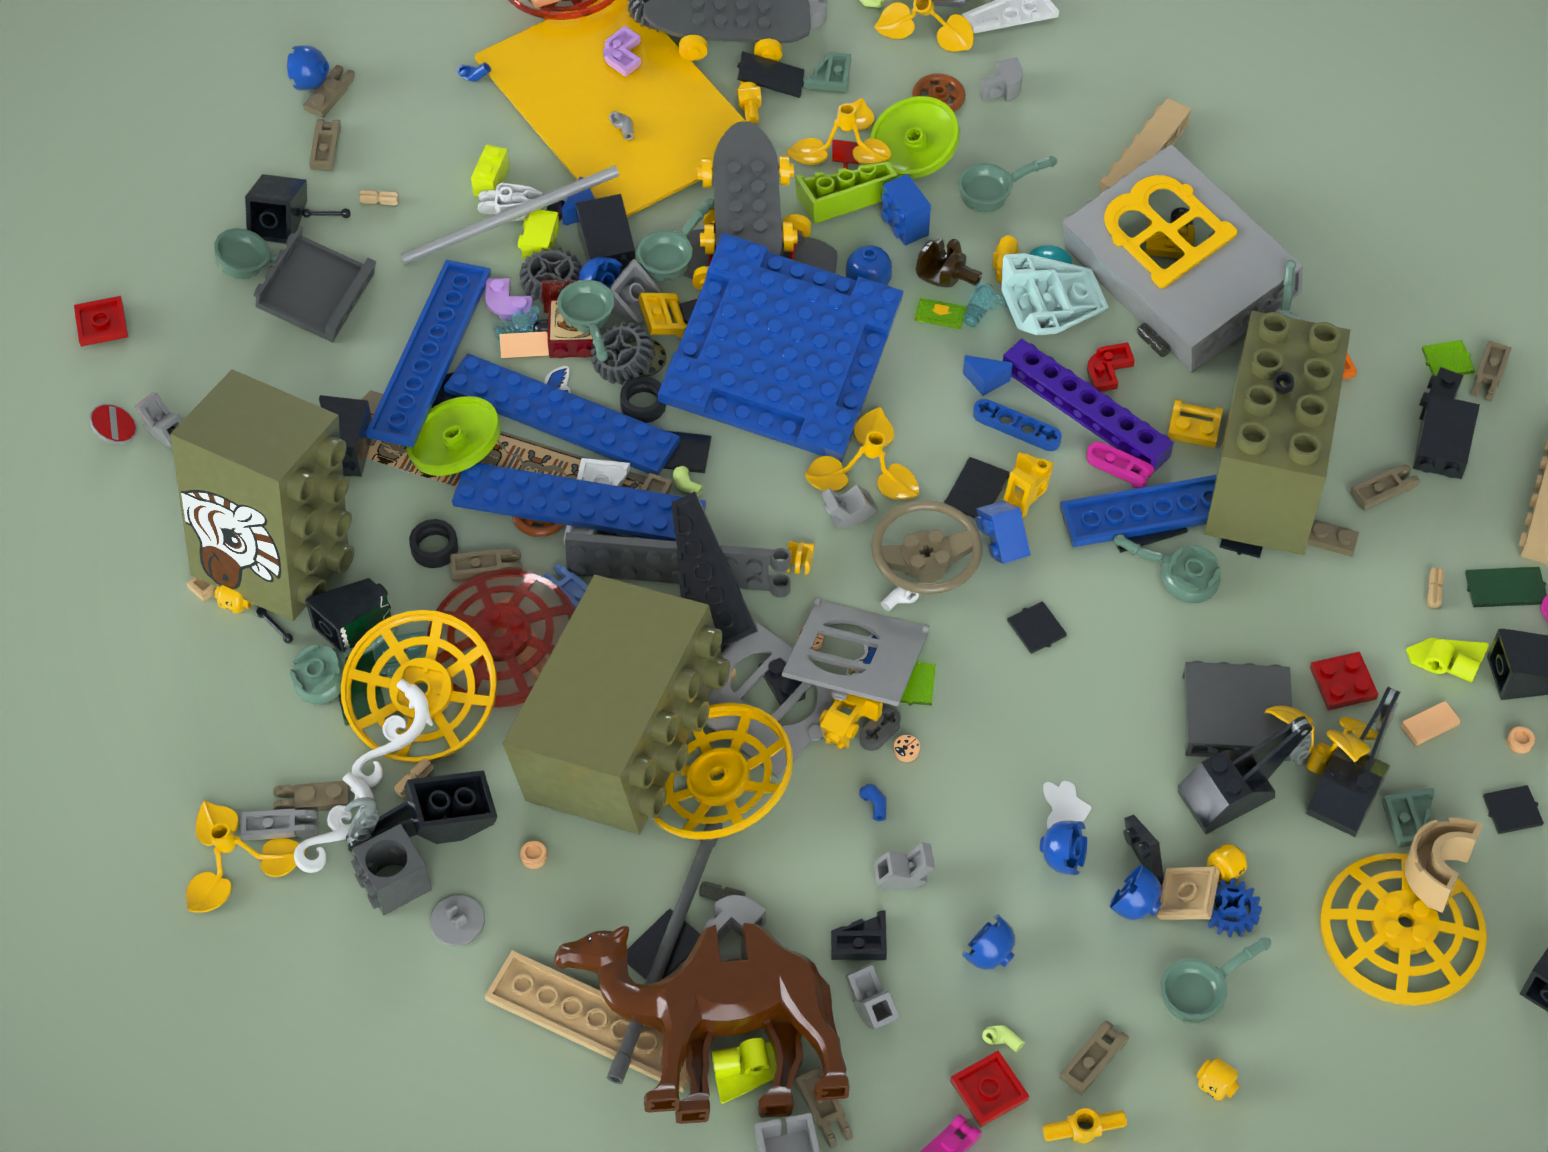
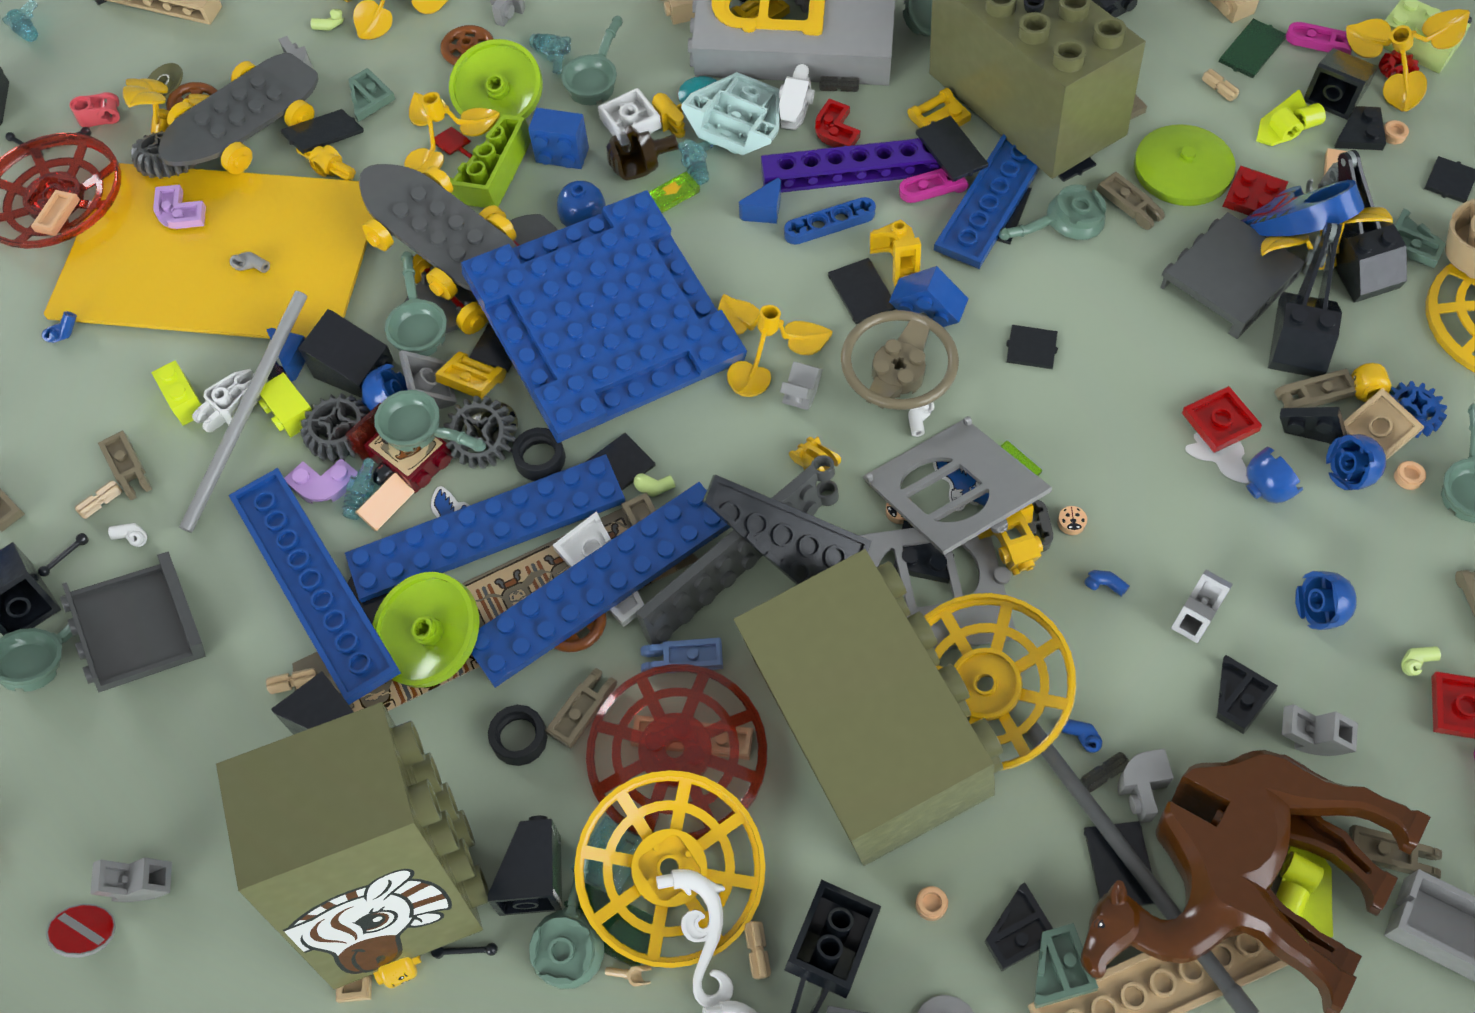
camera: 45 degrees left, 5 degrees up
none -> dark tan hinge [98,430,152,500]
none -> white arm [108,523,147,547]
none -> tan piece [266,668,318,694]
none -> clear light blue piece [529,33,571,74]
none -> white brick [598,88,662,146]
none -> tan hand [605,965,652,987]
none -> white hinge [779,64,815,130]
none -> black piece [916,116,988,182]
none -> black wing [985,882,1053,971]
none -> sand green wing [1034,923,1099,1008]
none -> blue arm [1061,719,1103,753]
none -> dark tan hinge [1097,172,1165,230]
none -> lime dish [1134,124,1236,206]
none -> red plate [1182,386,1262,453]
none -> blue animal [1241,180,1365,236]
none -> dark tan plate [1274,369,1356,408]
none -> black wing [1334,106,1386,151]
none -> light nougat tile [1394,461,1426,490]

